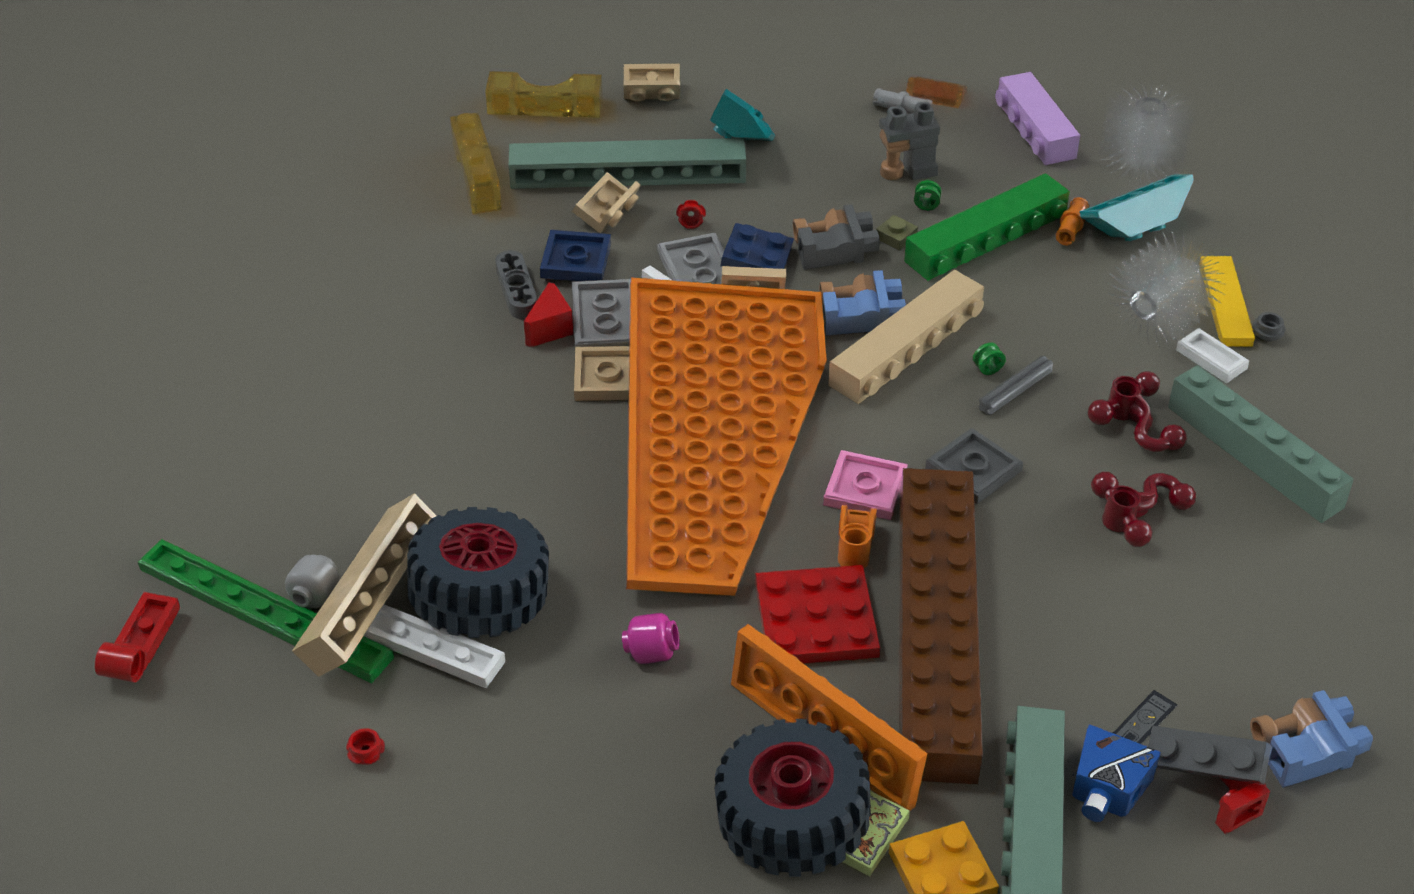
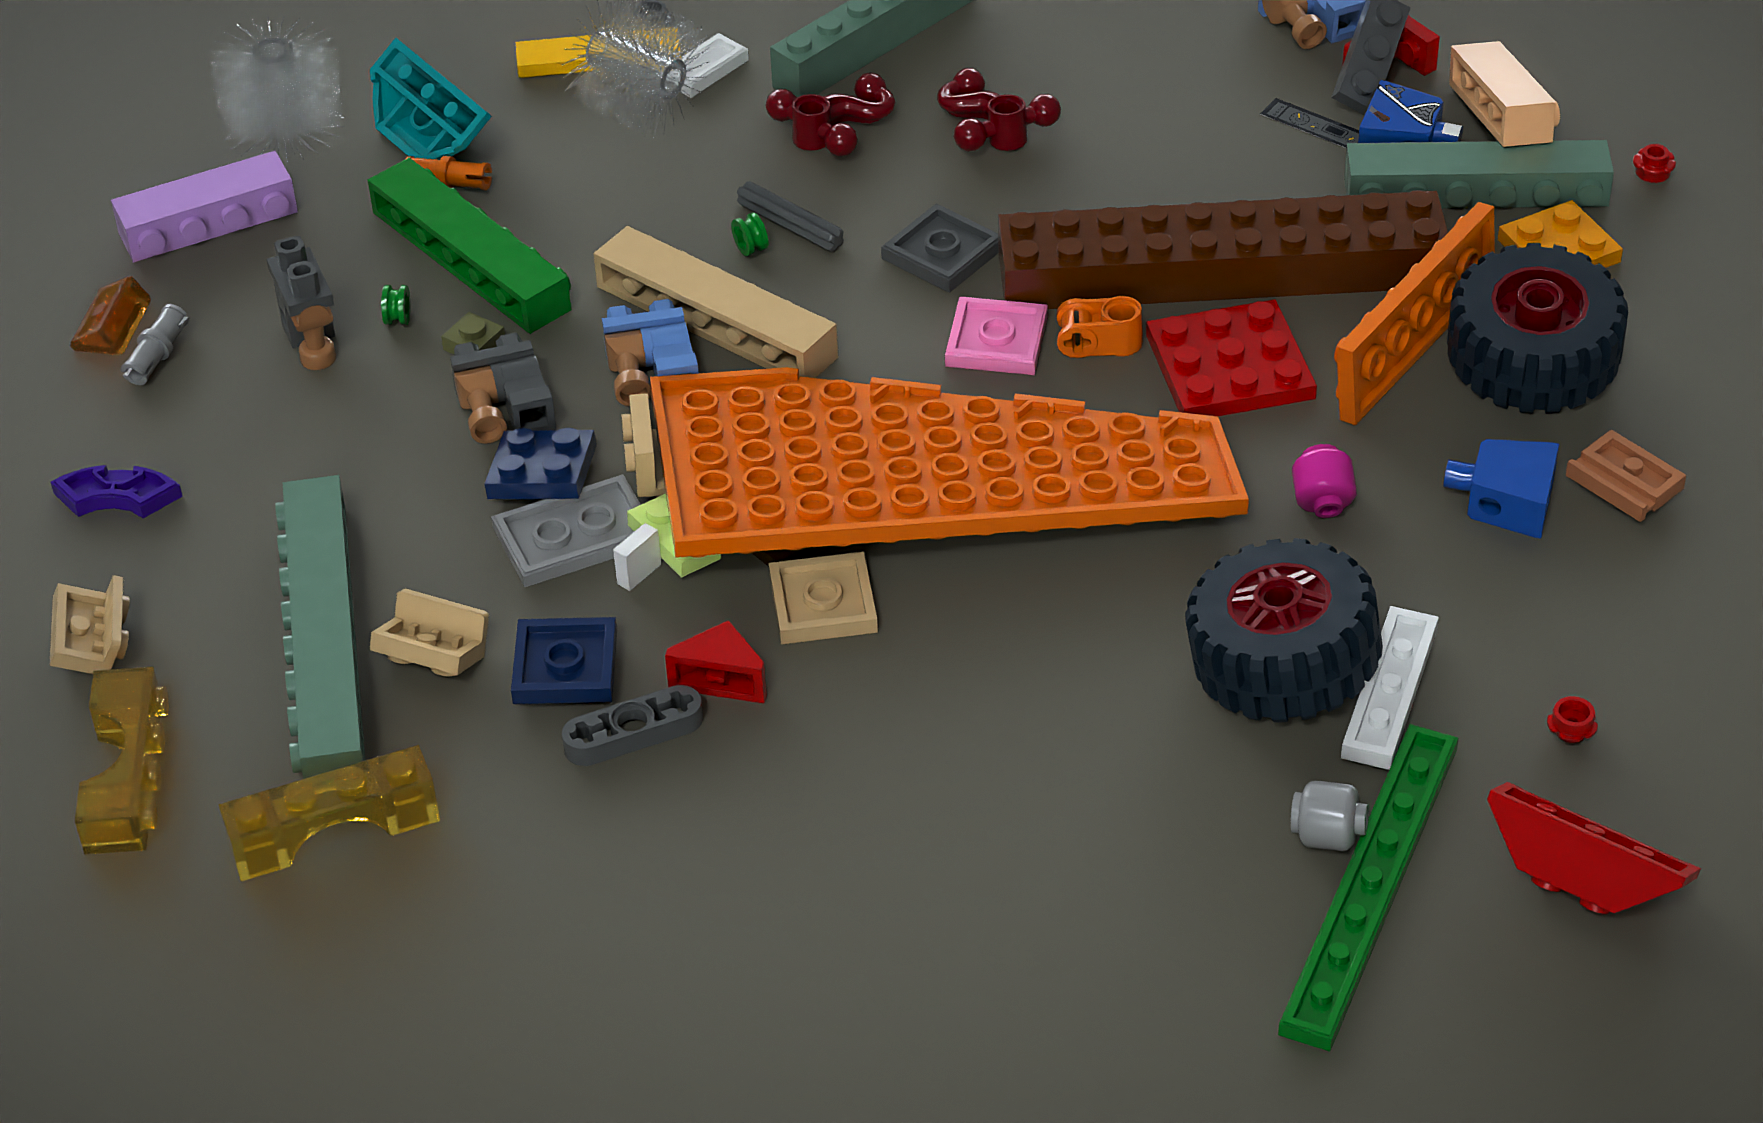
camera: 95 degrees left, 0 degrees up
red plate [95,592,181,683] -> none
tan brick [292,493,436,677] -> none
light grey tile [572,279,631,347] -> none
red plate [676,200,706,229] -> none
teal wedge [710,89,775,141] -> none
none -> dark purple tile [51,465,183,519]
none -> blue torso [1443,439,1559,539]
none -> light nougat brick [1449,41,1560,147]
none -> red wedge [1487,782,1701,914]
none -> nougat plate [1566,429,1686,522]

